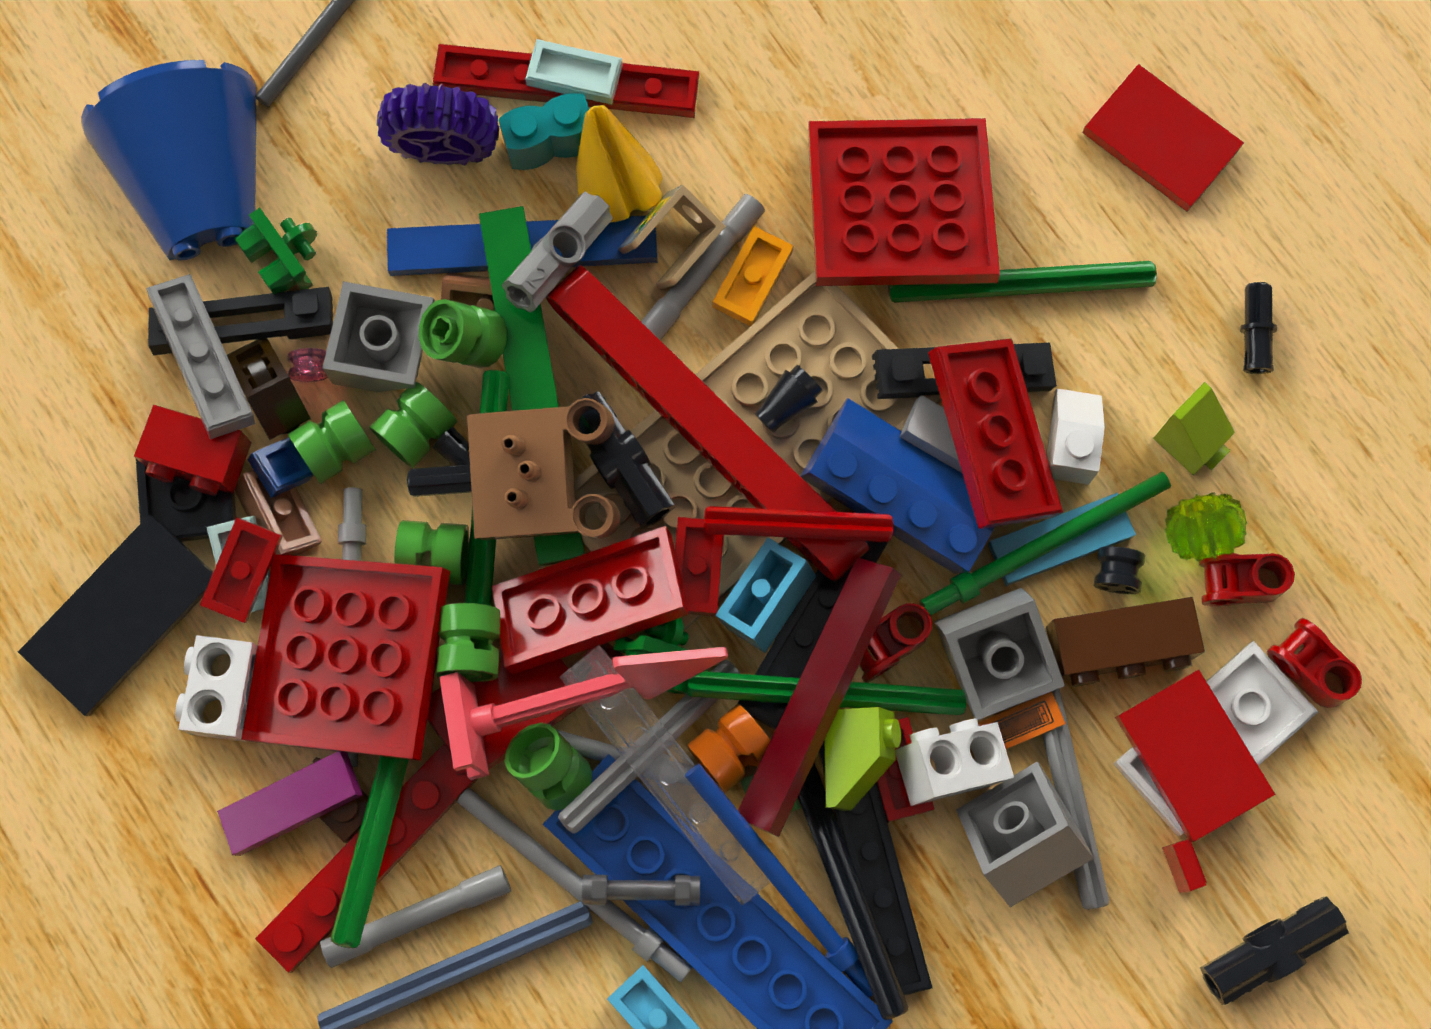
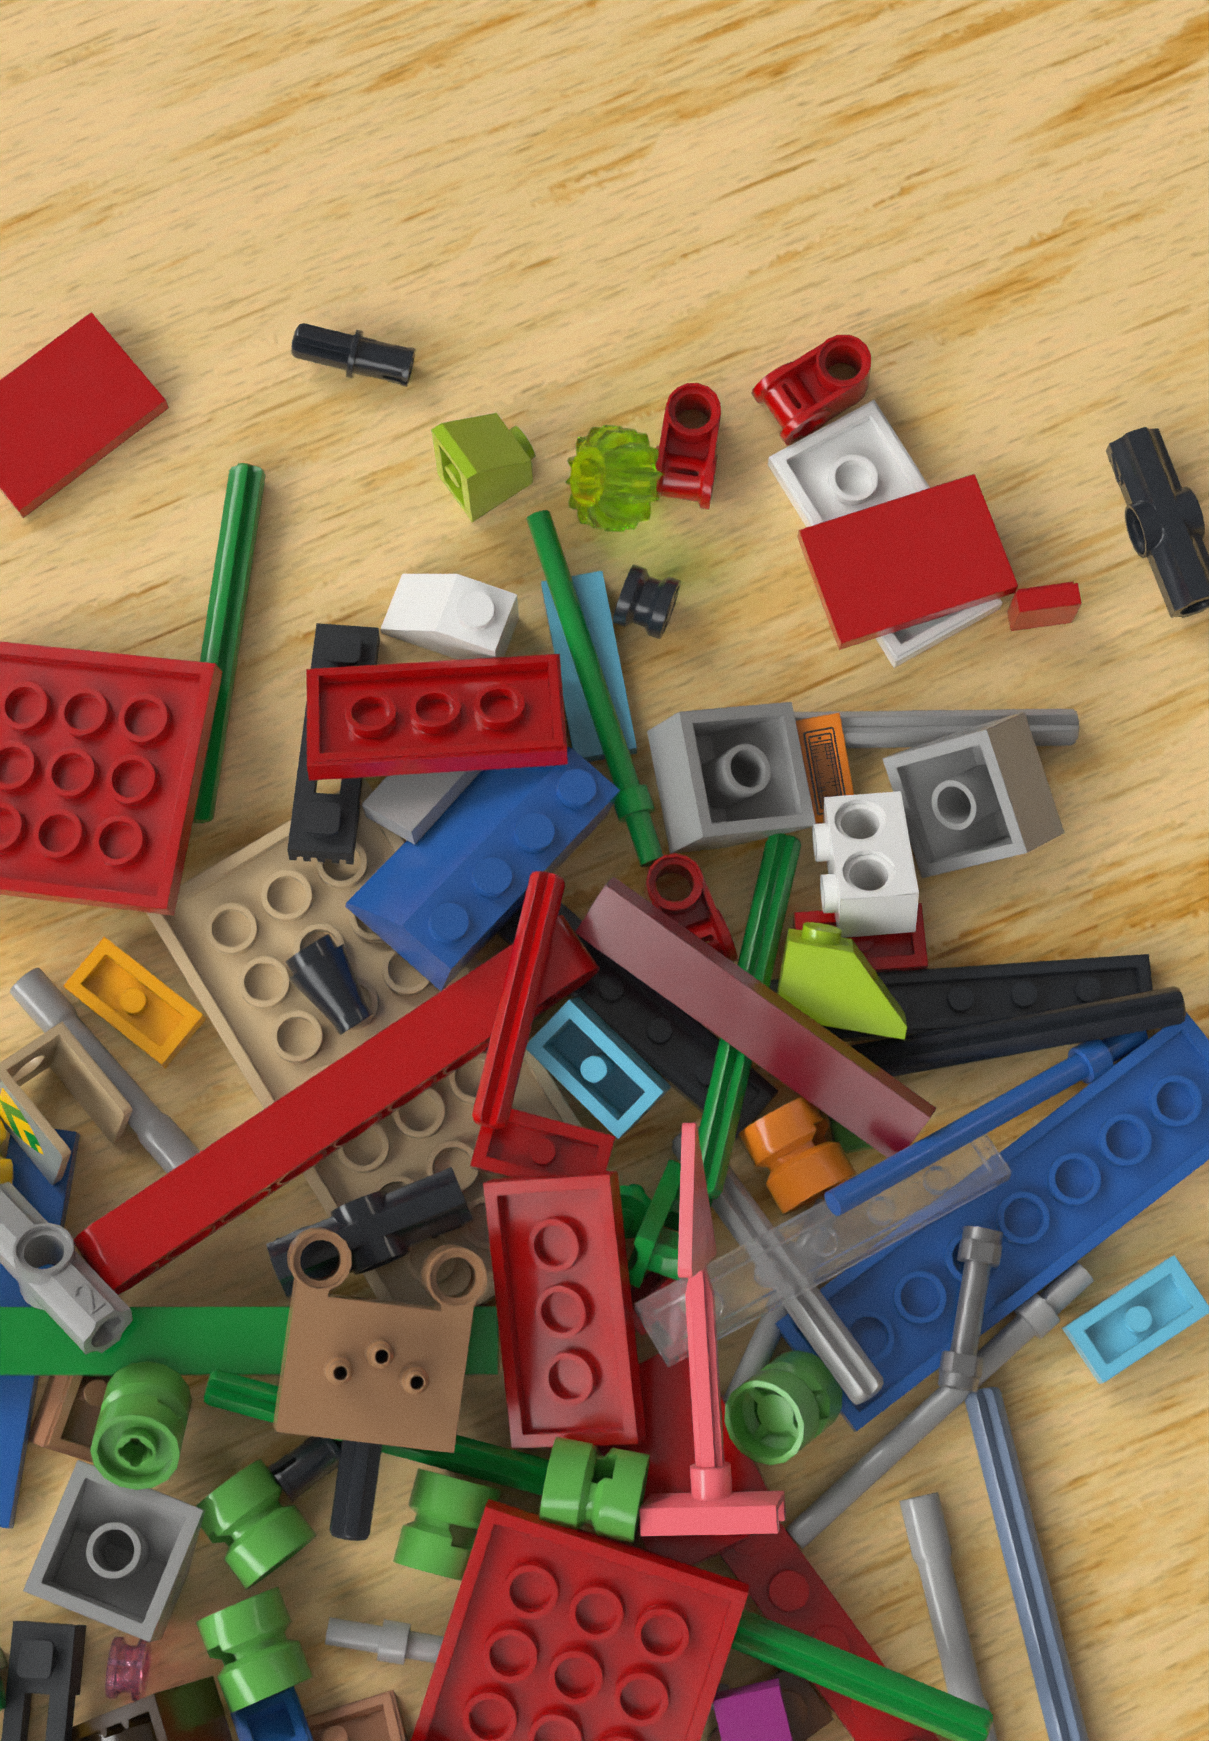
camera: 80 degrees left, 0 degrees up
reddish brown brick [1046,597,1205,687] -> none

